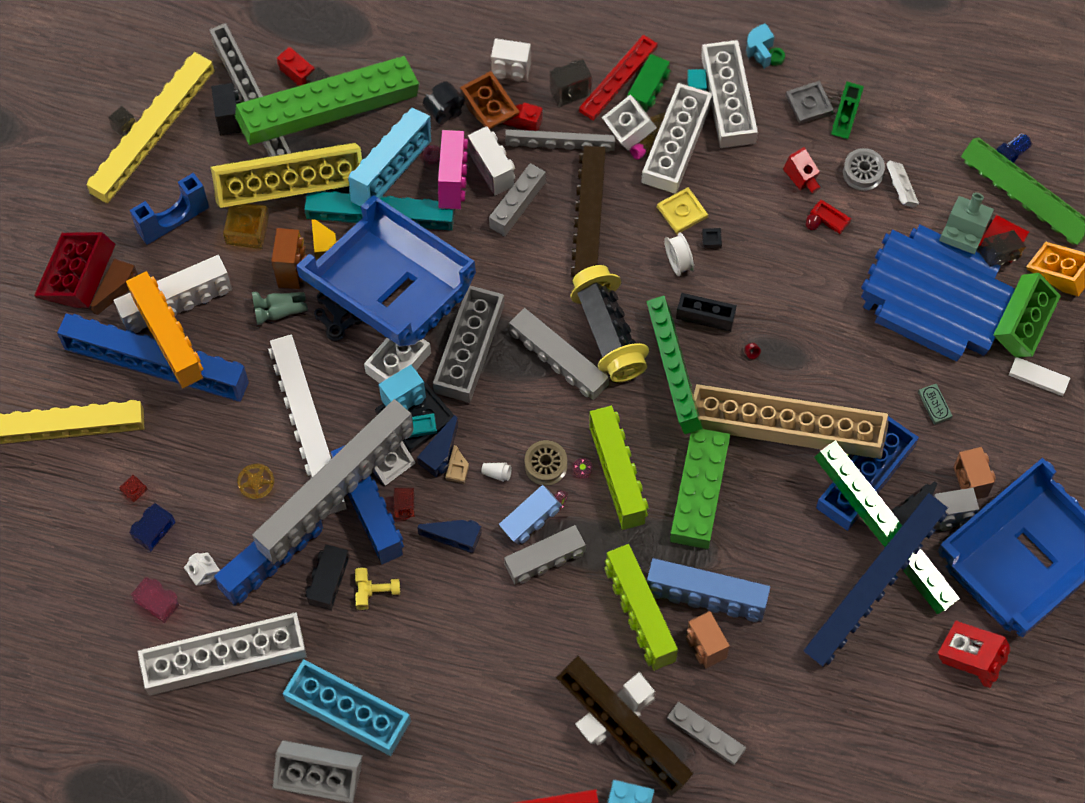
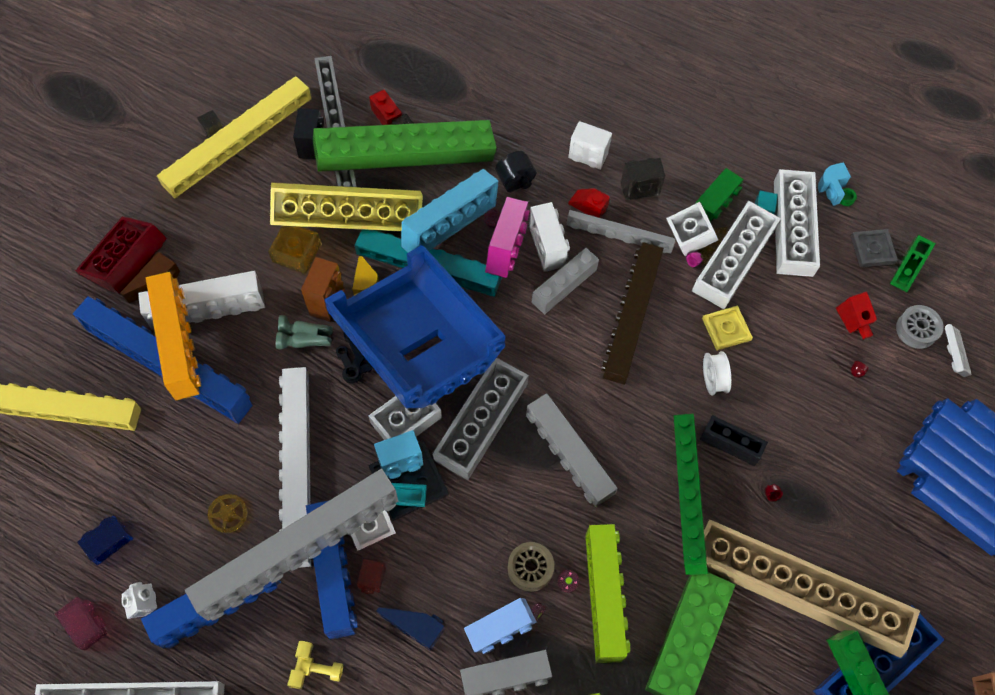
camera: 10 degrees right, 0 degrees up
clear red plate [119,475,148,503] -> none
blue arch [129,172,210,245] -> none
black brick [305,544,350,611] -> none
dark blue slope [417,415,458,477] -> none
tan tile [445,445,469,484] -> none
dark orange slope [460,71,519,129] -> none
white cone [482,463,512,482] -> none
brick [571,265,649,382] -> none
red plate [579,35,658,121] -> none
black plate [702,228,722,248] -> none
red tile [810,199,851,234] -> none
sand green tile [918,384,952,425] -> none

